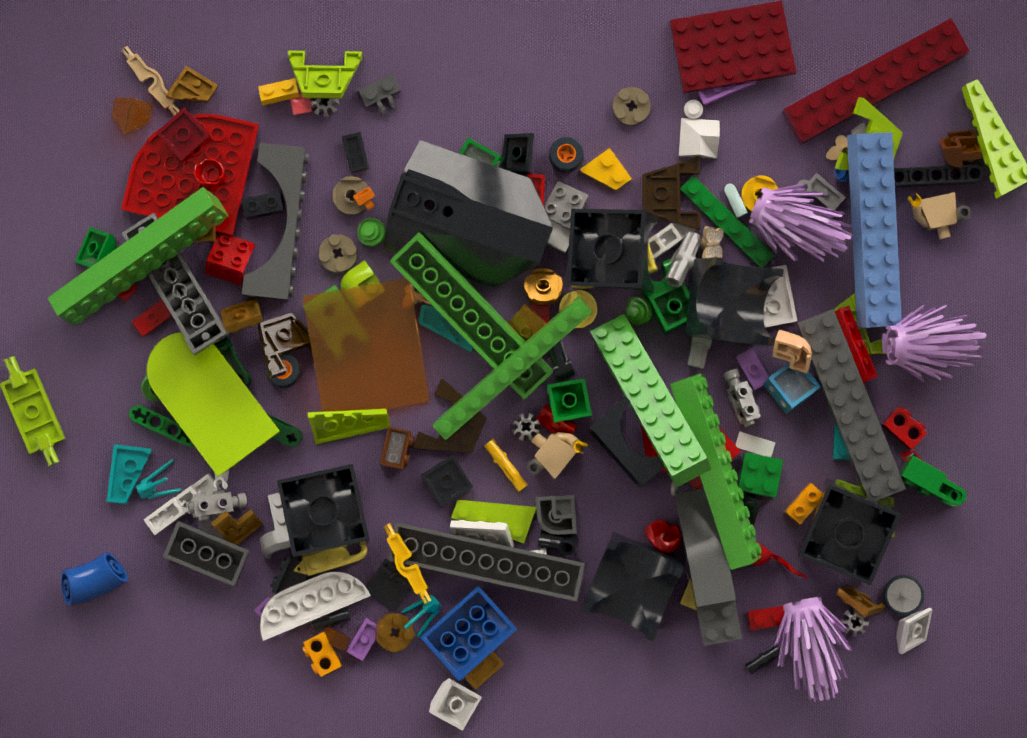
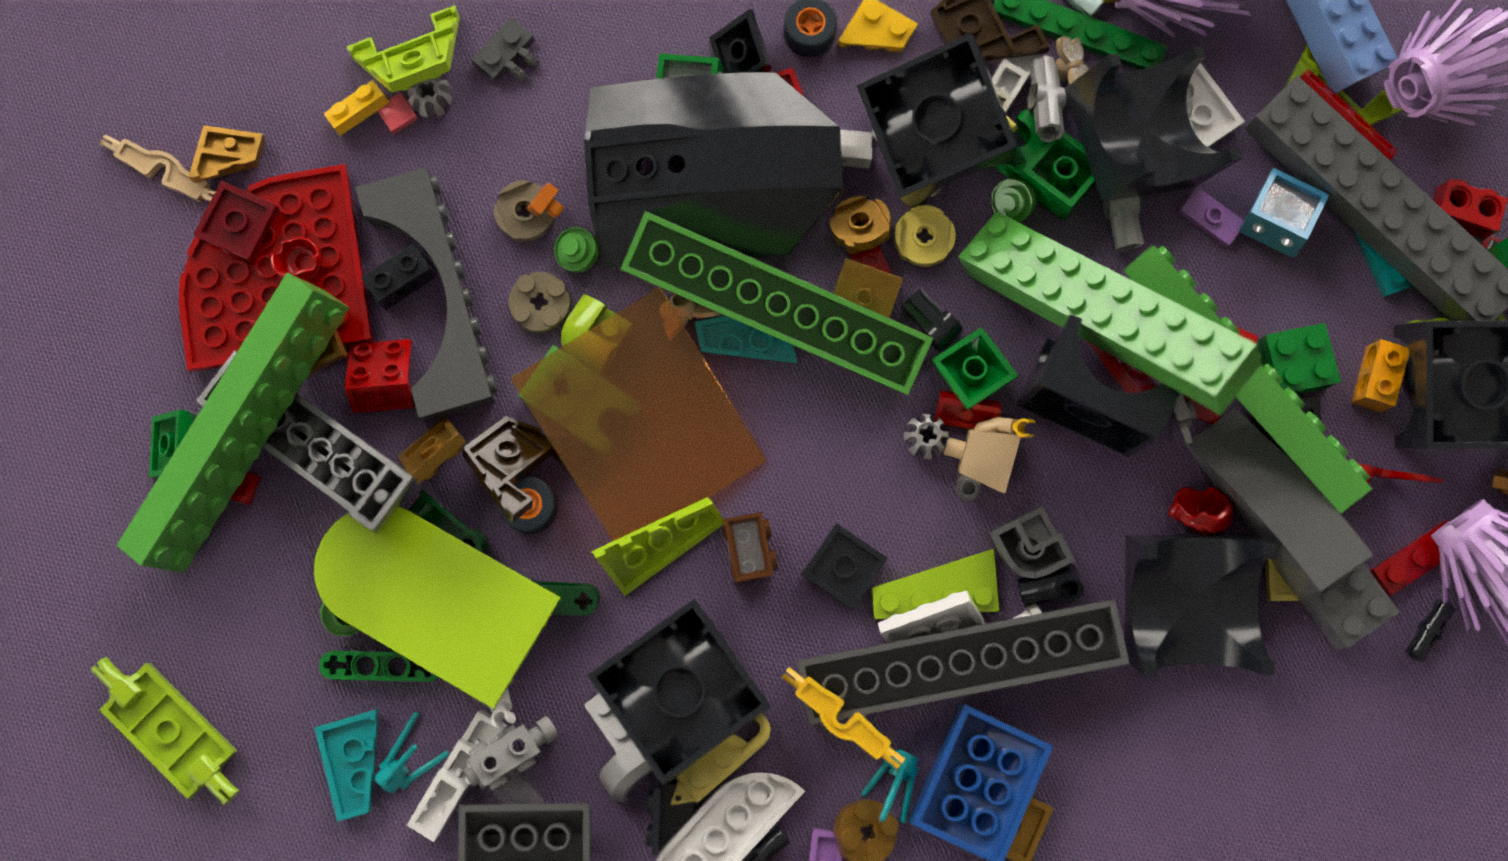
camera: 25 degrees left, 5 degrees down
clear orange slope [112,98,153,135] -> none
red plate [132,299,172,337] -> none
pearl gold plate [211,509,263,545] -> none
black plate [342,132,369,174] -> none
black hinge [366,558,412,611] -> none
dark brown wing [412,379,487,453] -> none
bright green brick [433,296,591,440] -> none
yellow pin [484,439,528,492] -> none
light grey hinge [544,181,589,230] -> none
light grey brick [723,369,760,427] -> none
white sticker [735,431,776,457] -> none
light nougat brick [772,330,812,374] -> none

